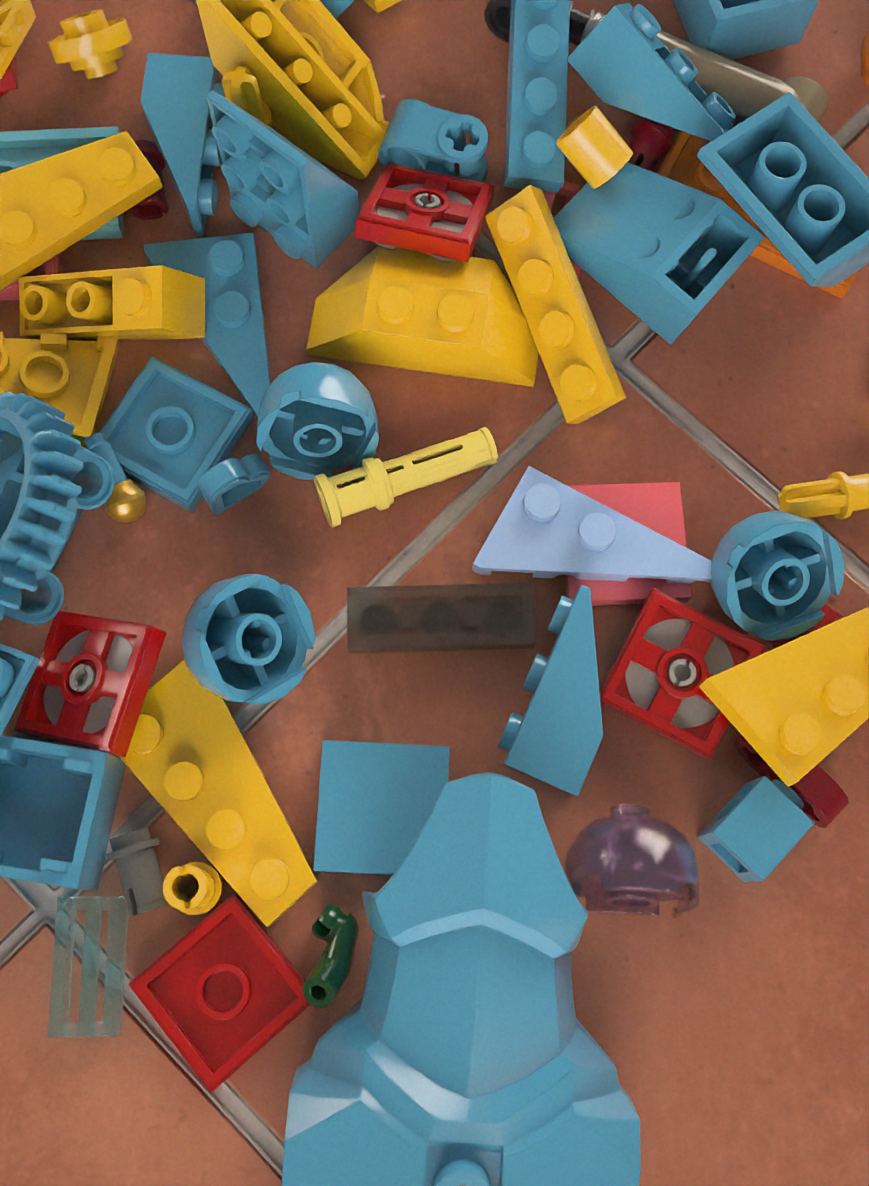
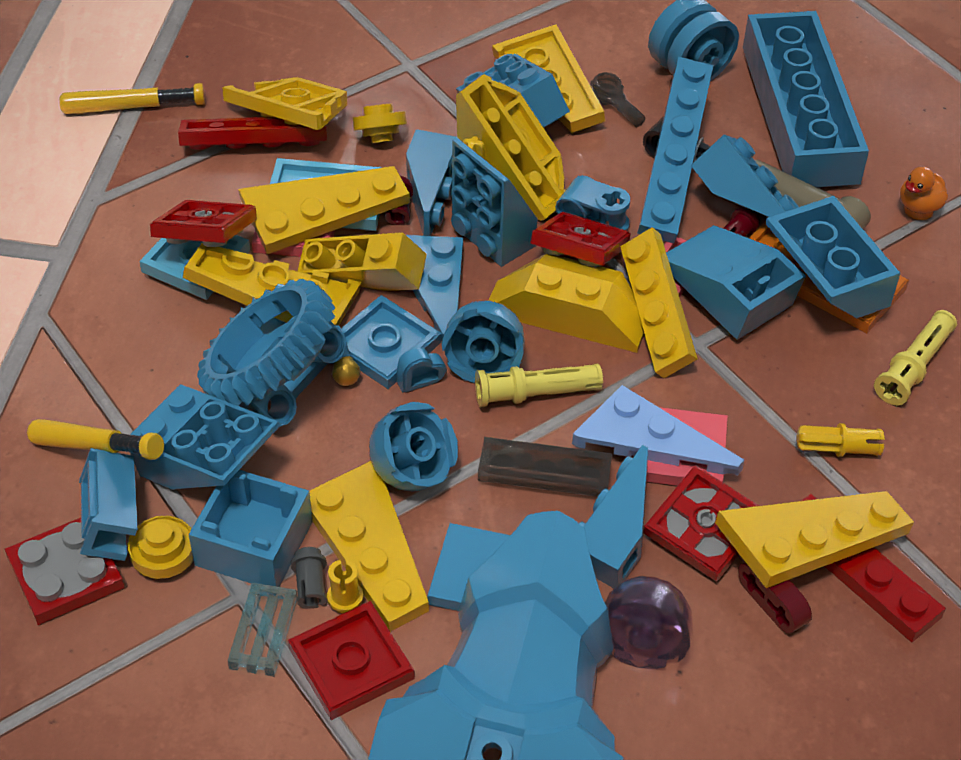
camera: 15 degrees right, 25 degrees down
red piece [14,611,166,758] -> none
dark green arm [302,904,359,1008] -> none
yellow piece [556,106,633,189] -> none
dark azure brick [697,776,815,883] -> none
dark azure cylinder [711,510,845,641] -> none

